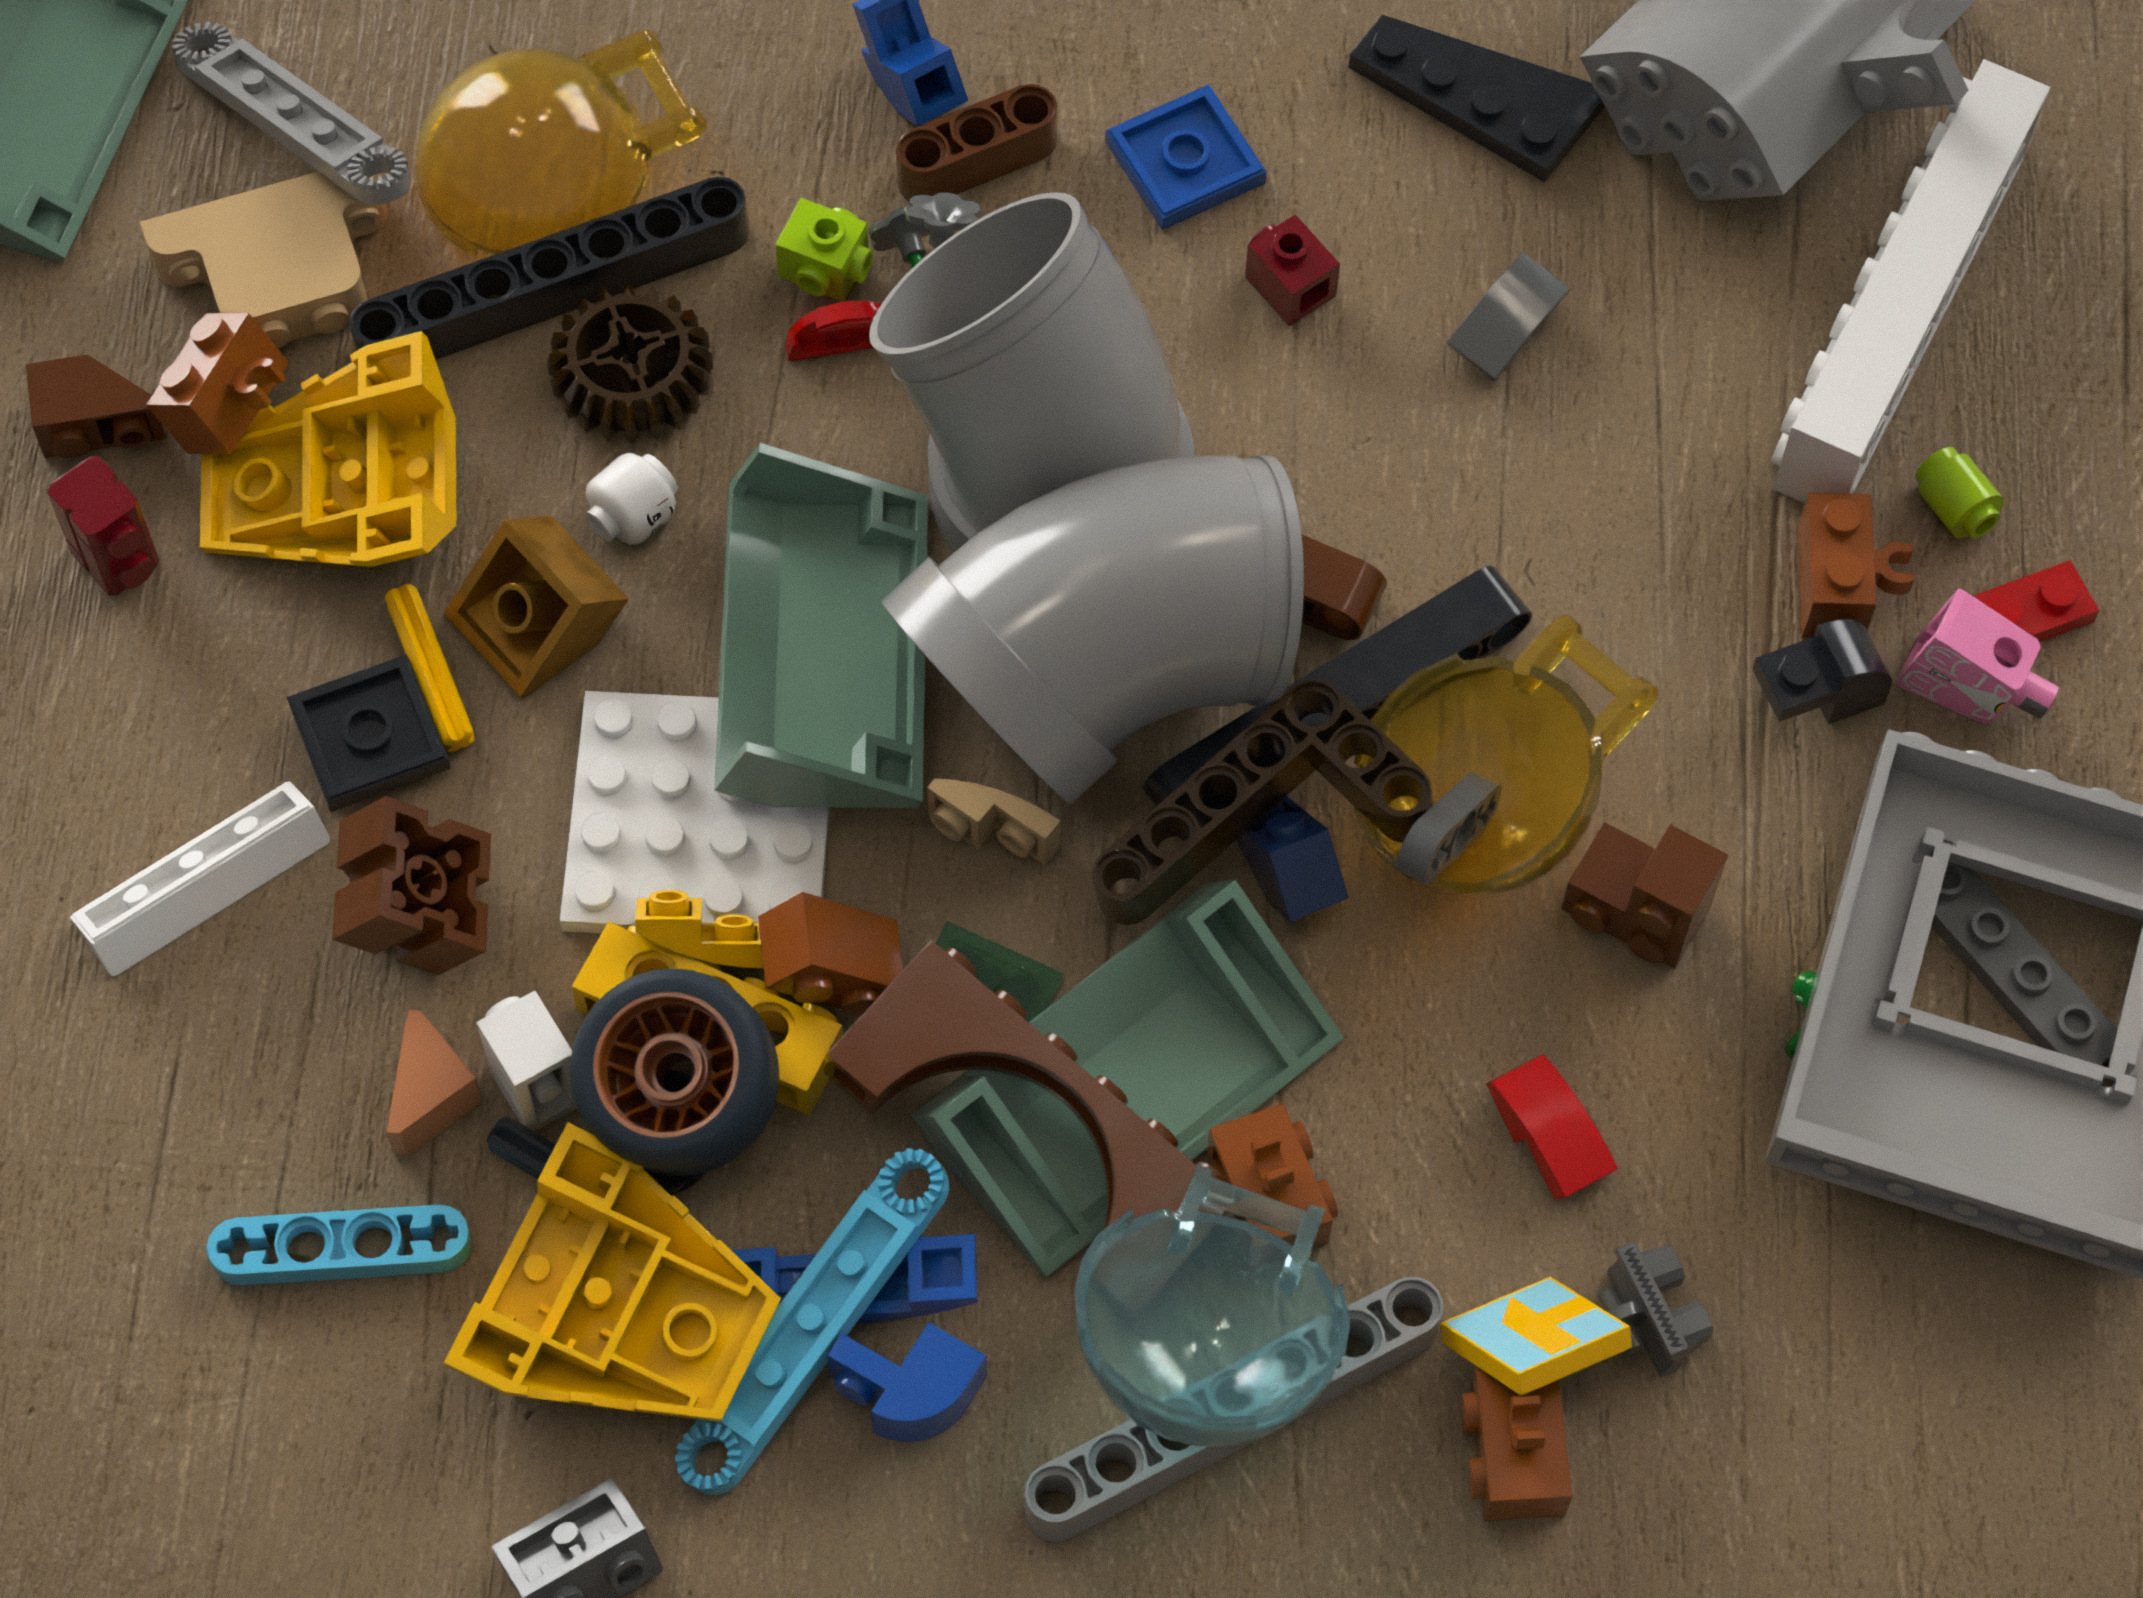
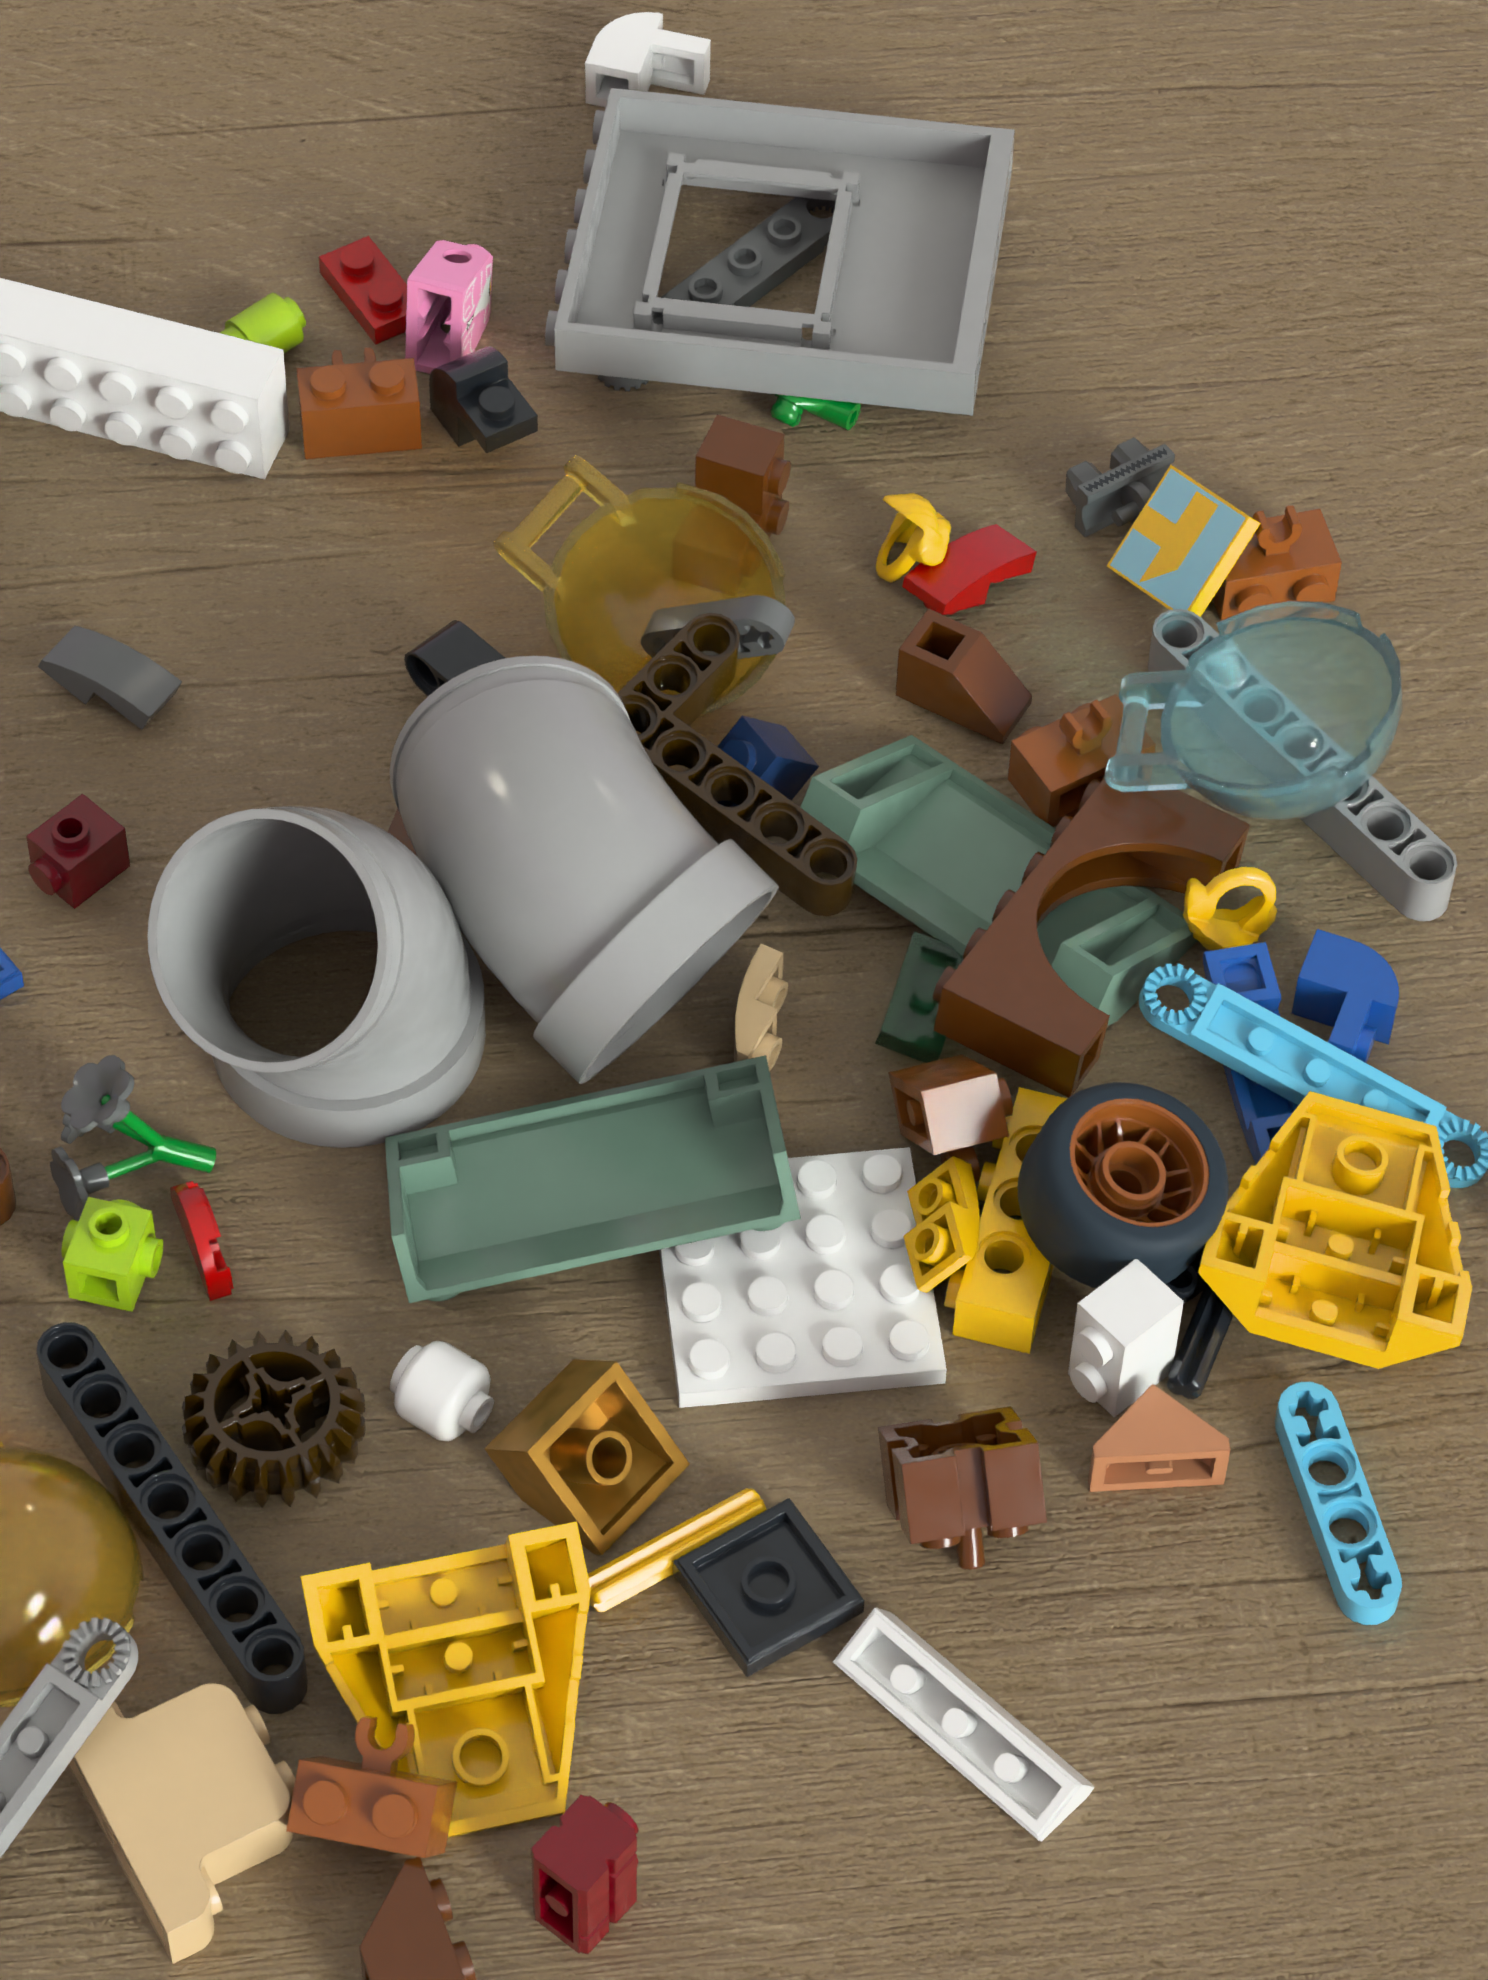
camera: 100 degrees left, 10 degrees down
none -> yellow piece [875,493,951,583]
none -> reddish brown slope [895,608,1032,744]
none -> yellow piece [1183,867,1277,950]

